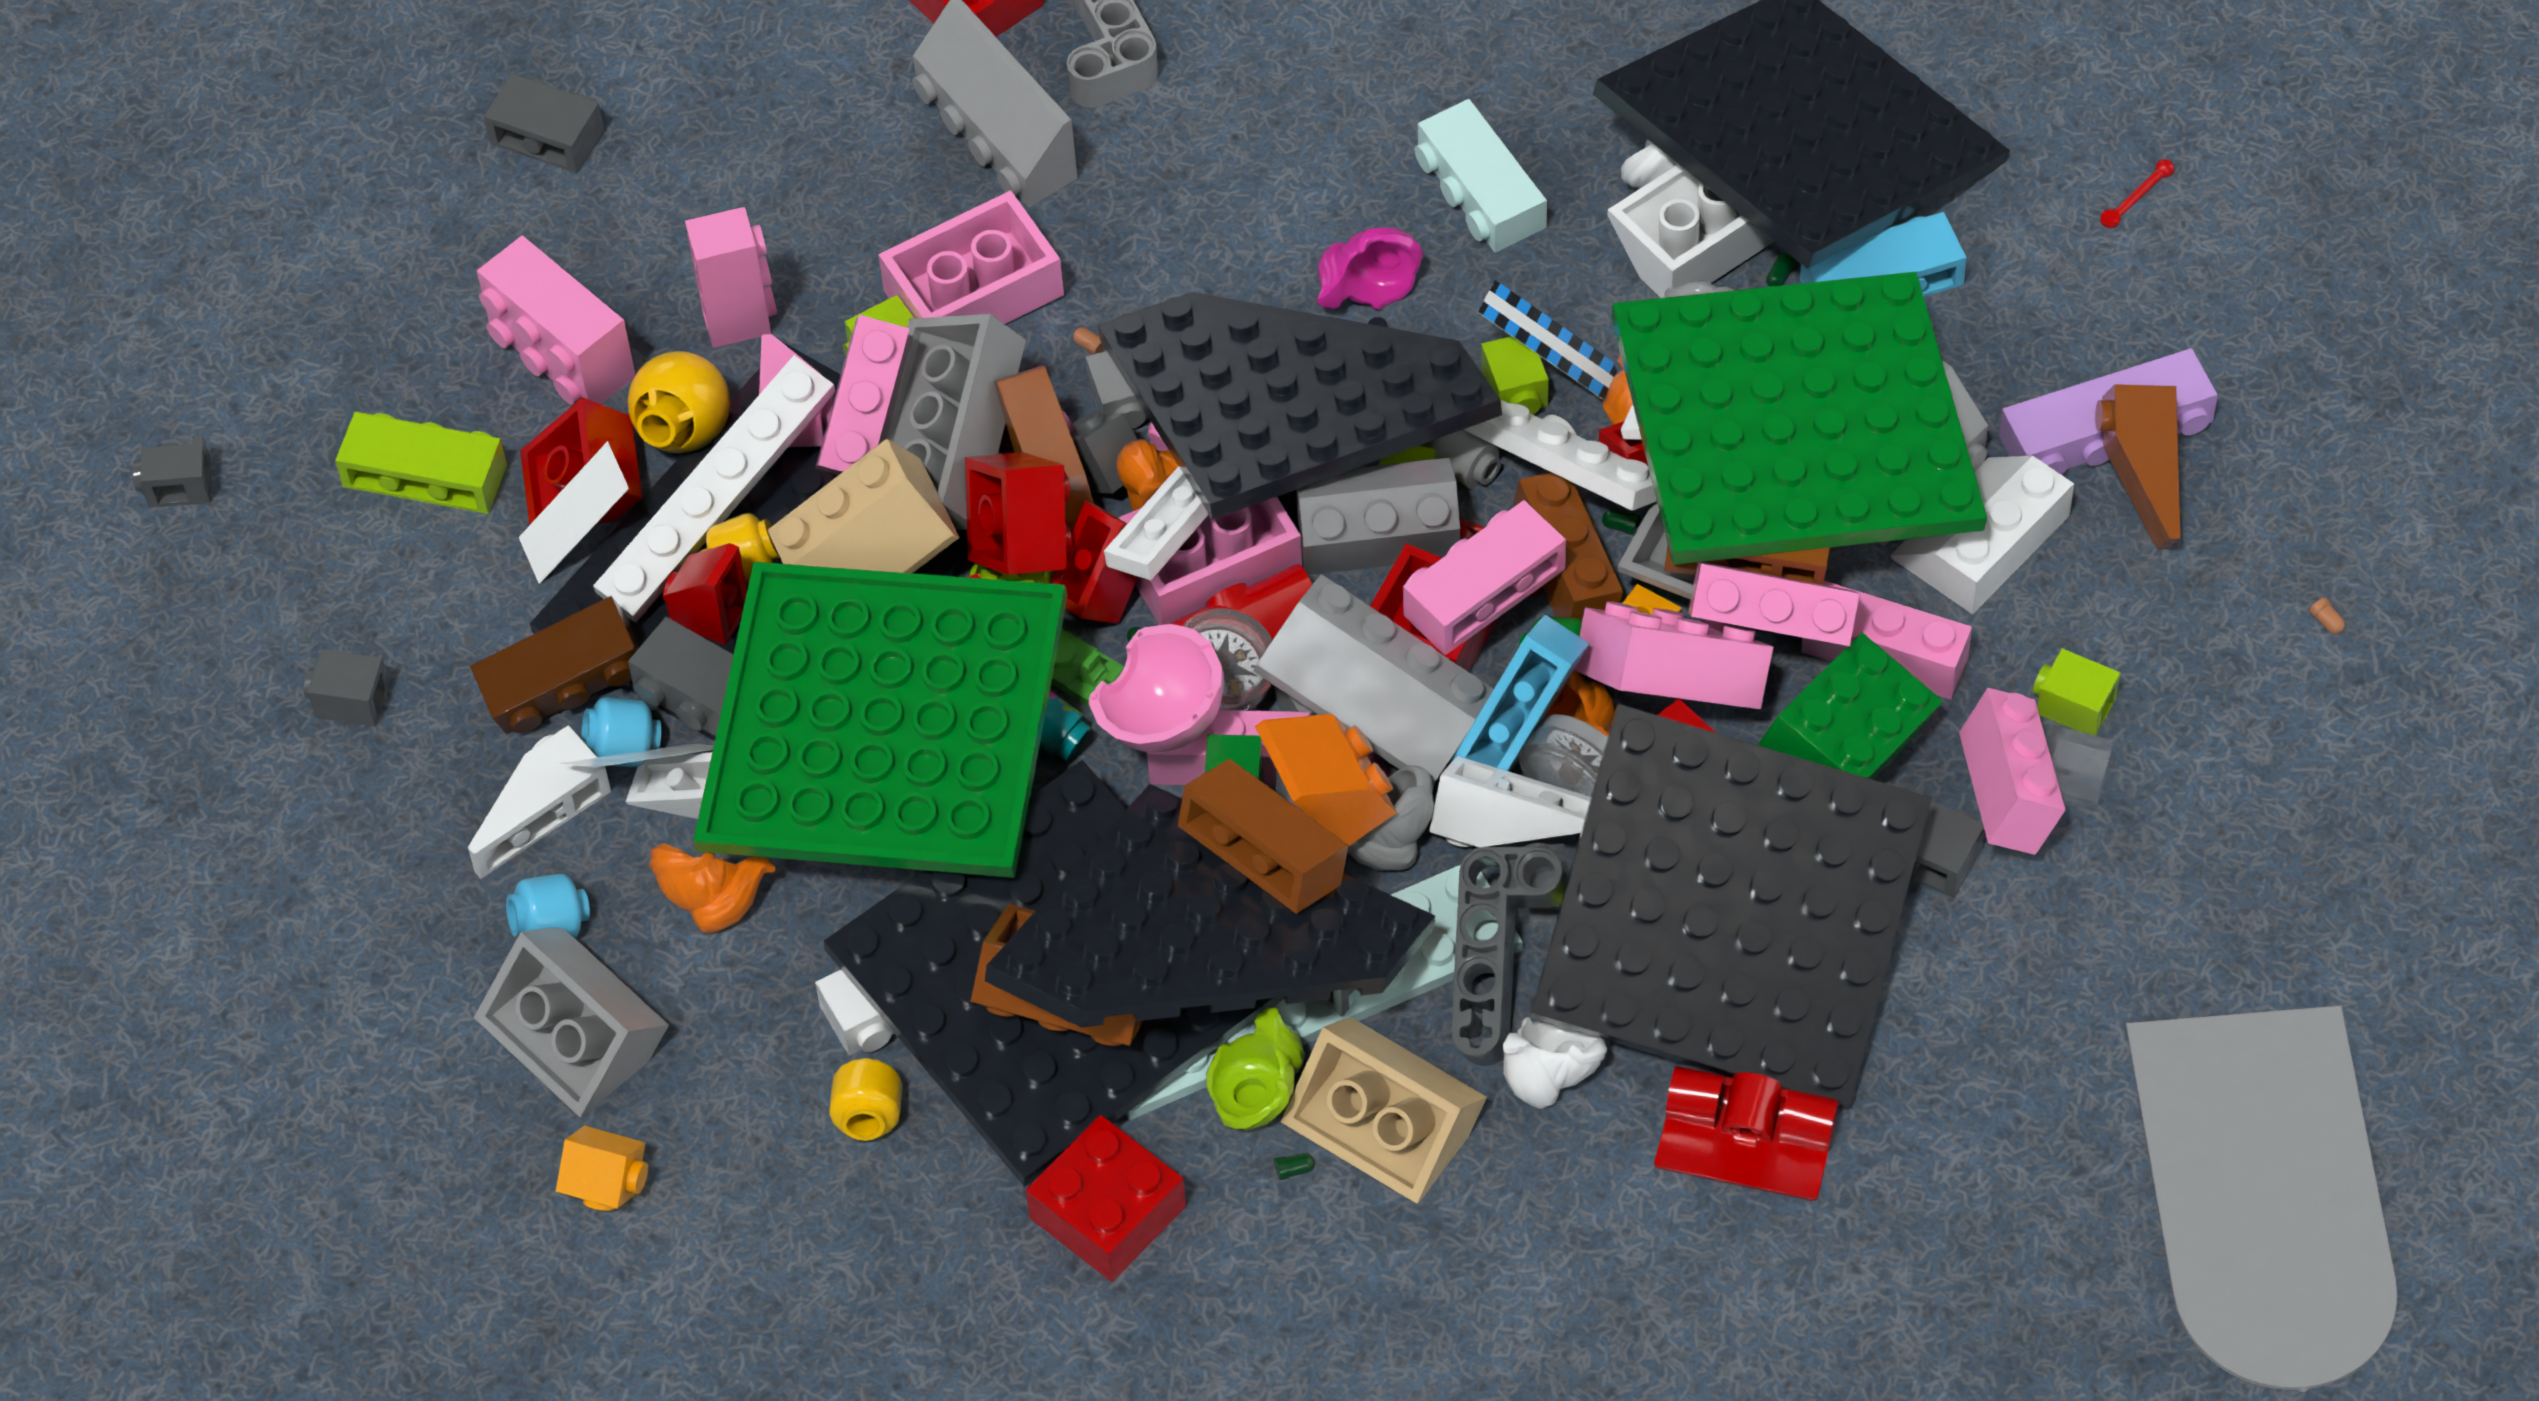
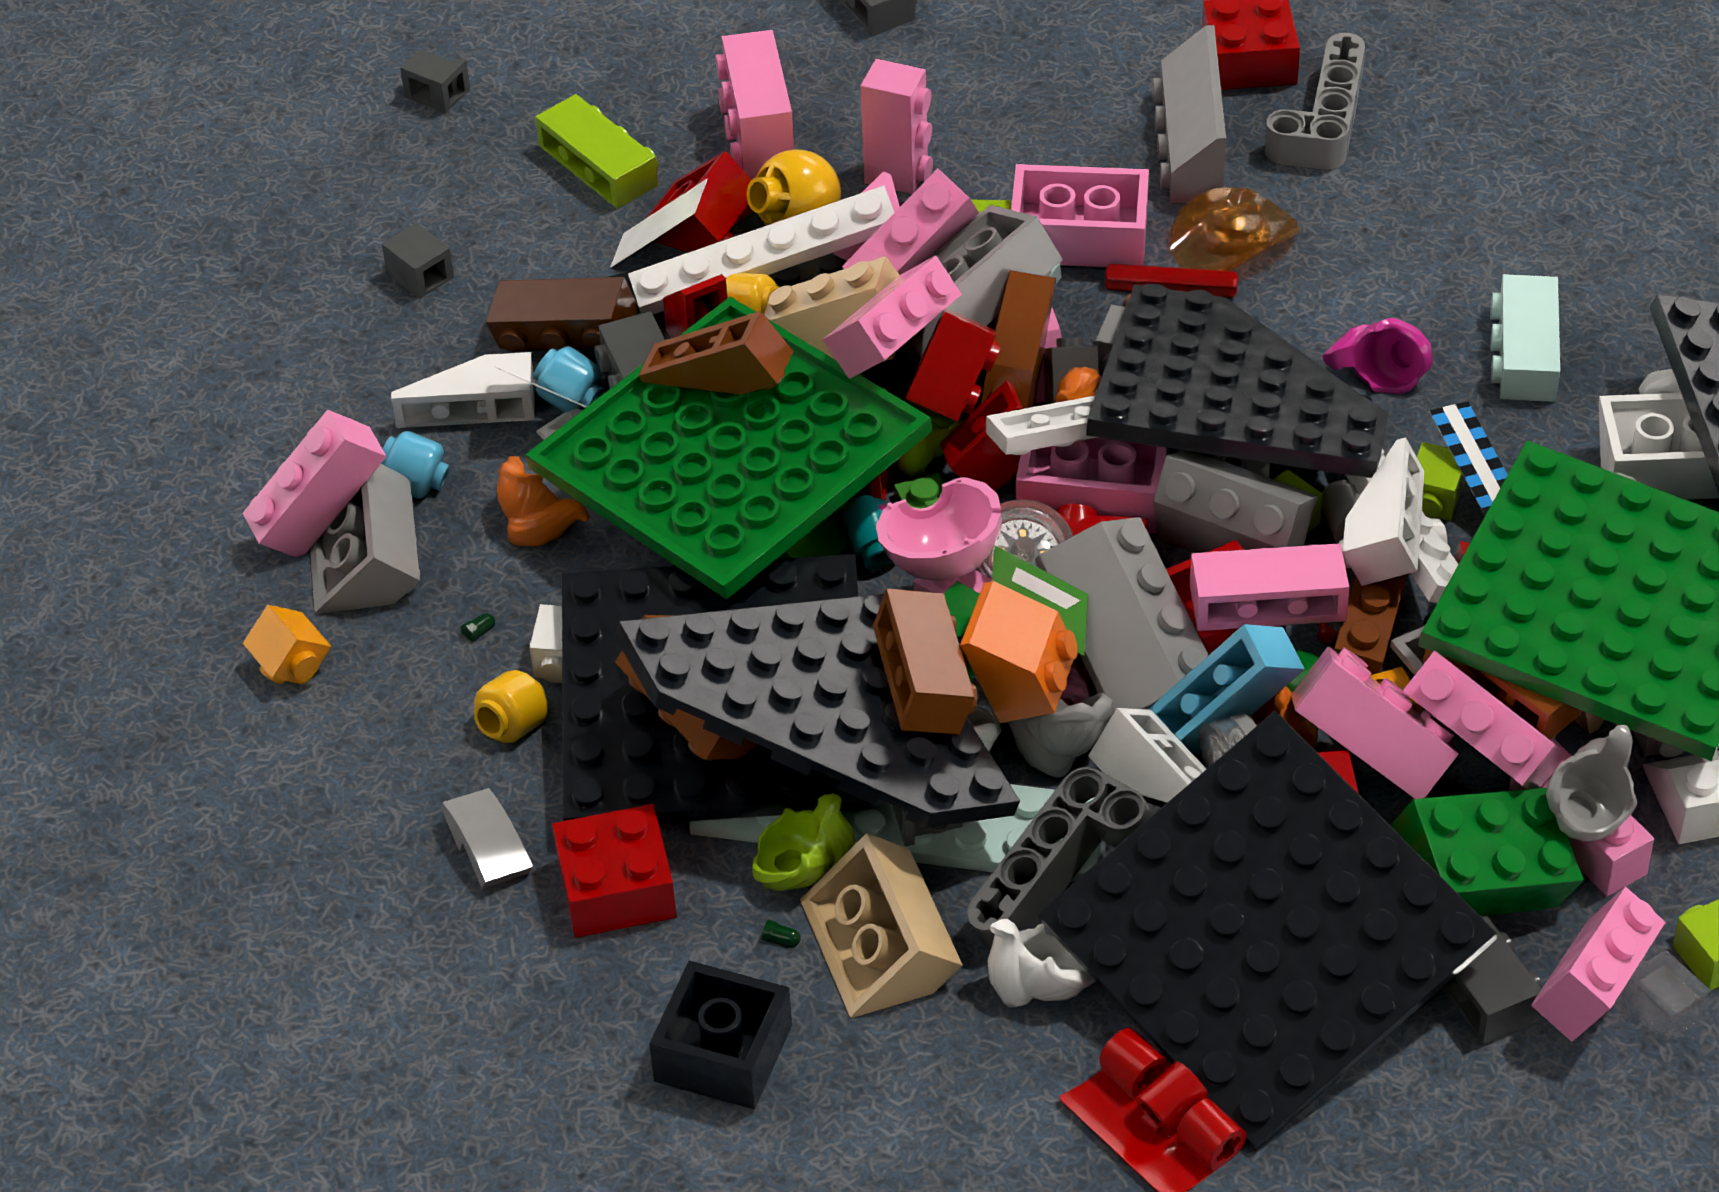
camera: 35 degrees right, 10 degrees down
none -> bright pink brick [243,410,387,558]
none -> light grey slope [441,788,533,889]
none -> dark green piece [460,613,495,642]
none -> dark orange slope [638,311,793,395]
none -> black brick [649,960,792,1110]
none -> bright pink brick [822,255,962,379]
none -> bright green sticker [992,546,1088,656]
none -> red axle [1105,263,1238,298]
none -> clear orange hat [1170,187,1300,271]
none -> white slope [1339,437,1425,586]
none -> light grey hair [1546,725,1637,842]

